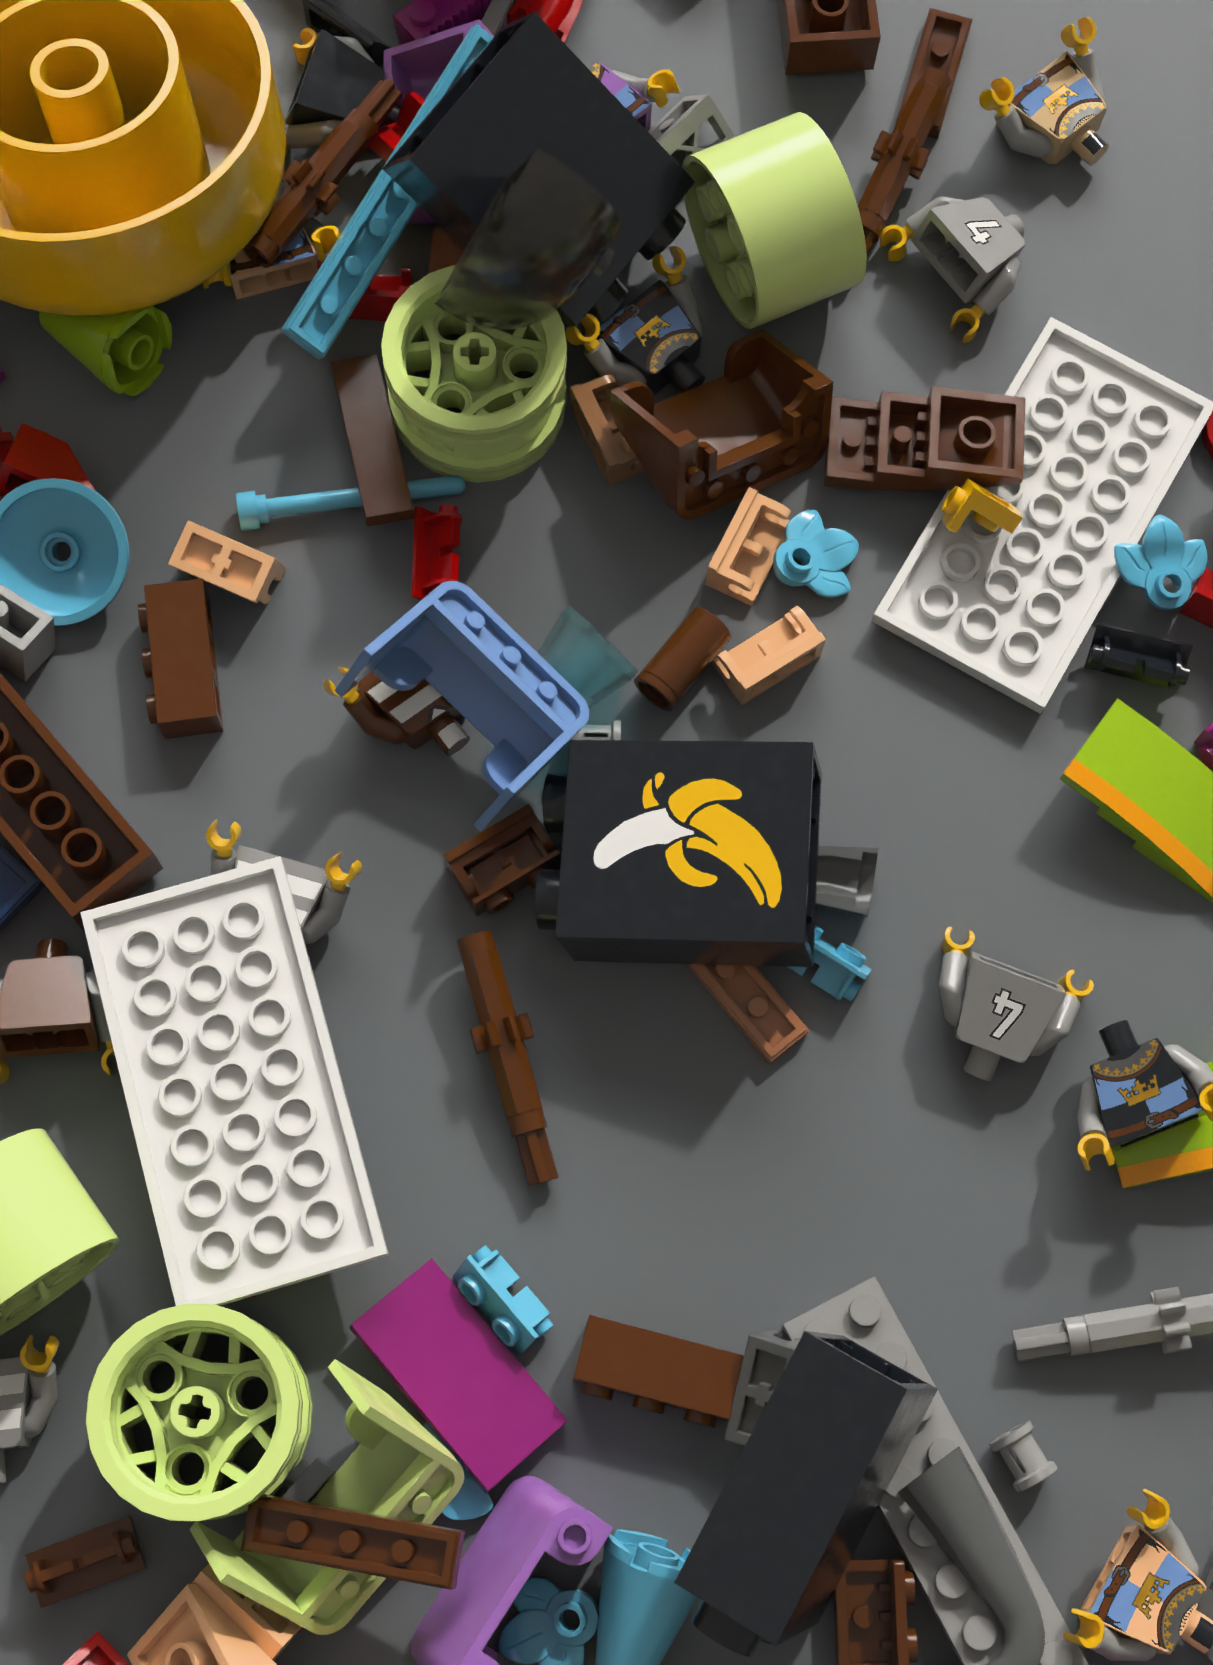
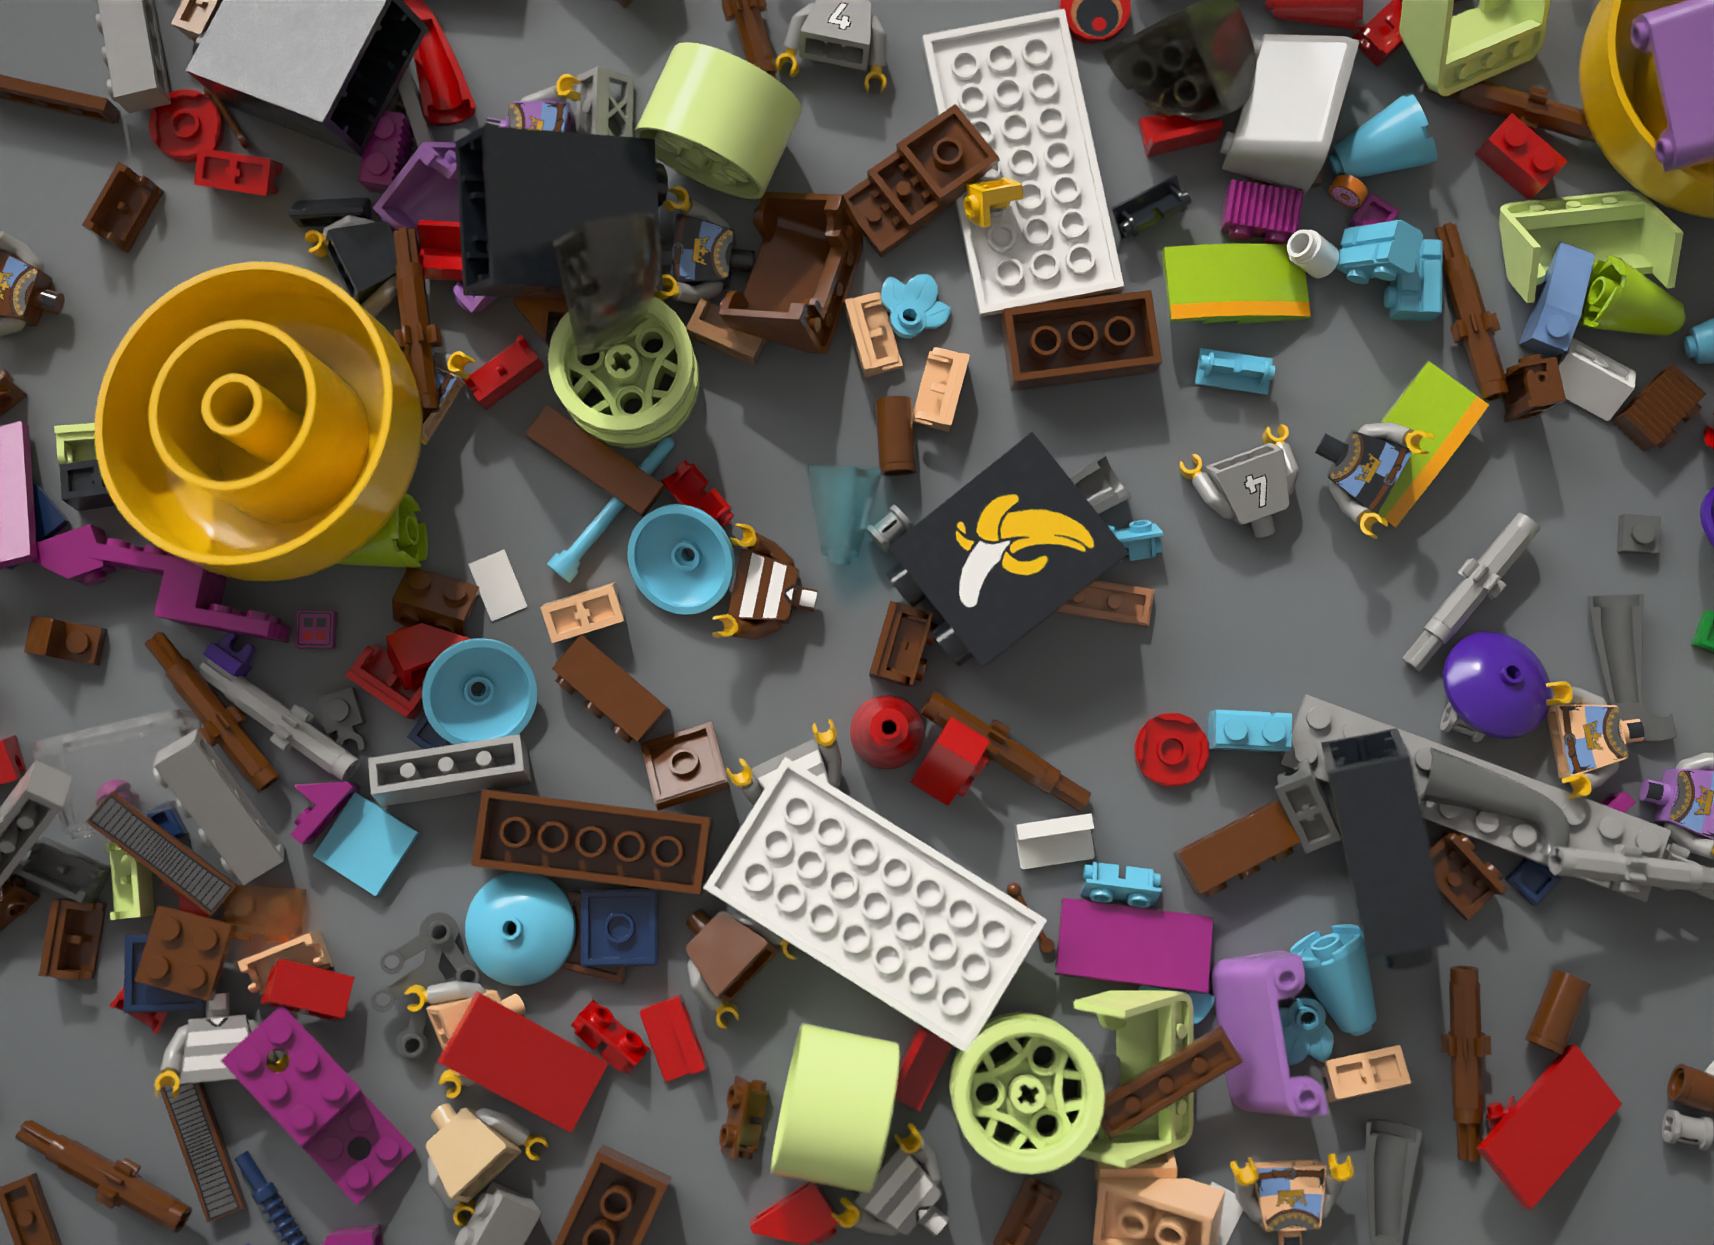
camera: 40 degrees left, 10 degrees up
medium azure tile [280,24,493,360] -> none
medium blue windscreen [334,581,589,832] -> none
medium azure plate [1114,515,1208,610] -> none
none -> reddish brown bracket [392,568,480,637]
none -> white sticker [468,550,528,622]
none -> medium azure dish [627,504,735,615]
none -> tile [640,721,730,811]
none -> red cone [850,695,924,769]
none -> red panel [893,1024,952,1111]
none -> red brick [910,717,990,806]
none -> reddish brown brick [1000,290,1162,391]
none -> reddish brown hinge [1007,883,1055,953]
none -> white panel [1014,813,1095,869]
none -> red tile [1134,713,1209,787]
none -> medium azure hinge [1195,348,1275,395]
none -> medium azure brick [1207,710,1292,753]
none -> dark purple dish [1443,632,1552,739]

